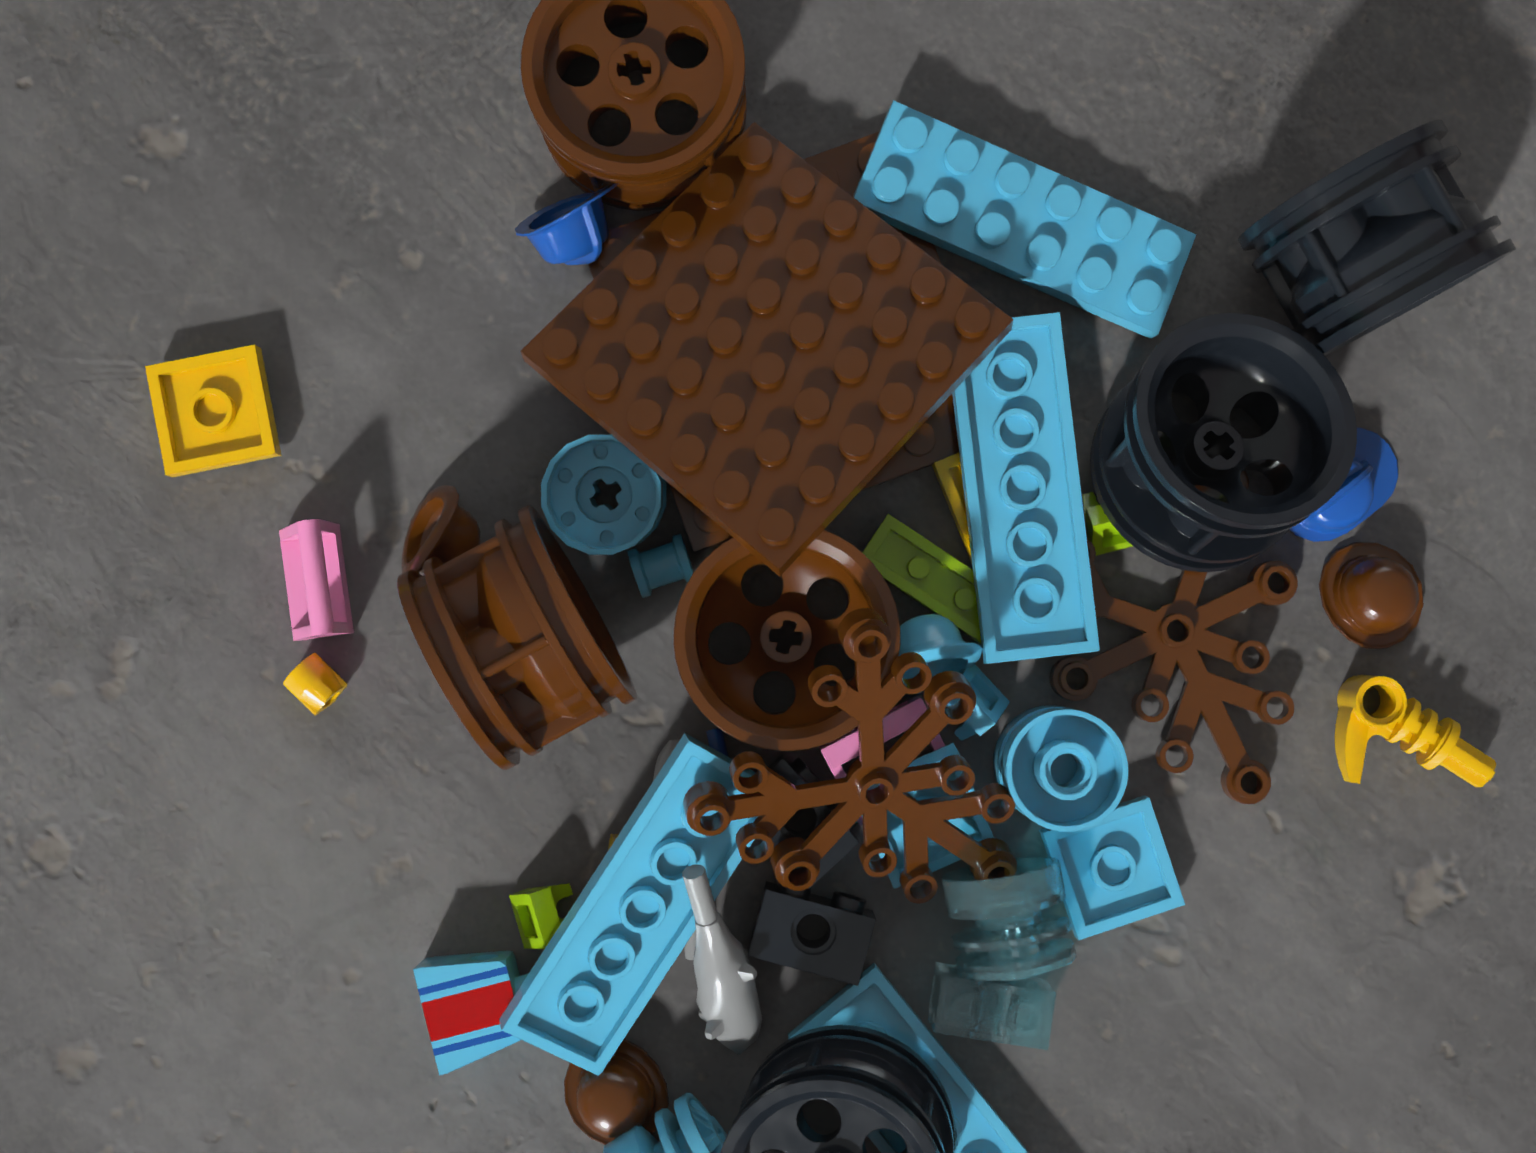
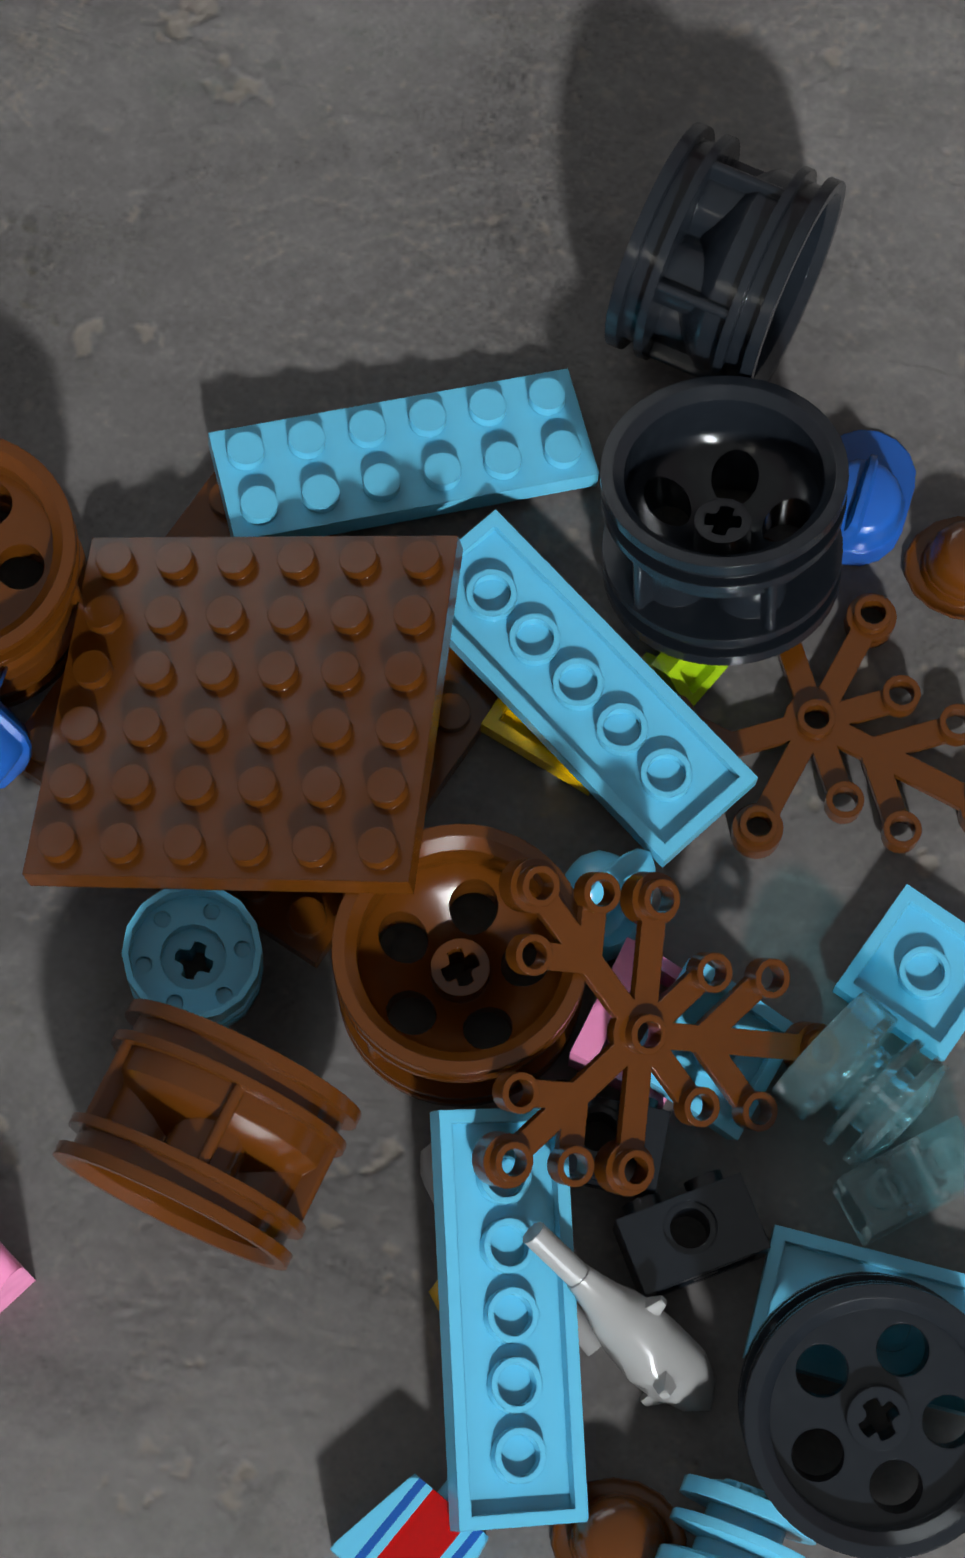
camera: 35 degrees left, 15 degrees down
yellow hose [283,653,348,716] -> none
reddish brown hat [402,485,481,573] -> none
lime tile [509,883,573,949] -> none
medium azure bush [628,534,694,598] -> none
lime plate [862,514,981,644] -> none
medium azure tile [946,664,1010,741] -> none
medium azure wheel [993,705,1128,832] -> none

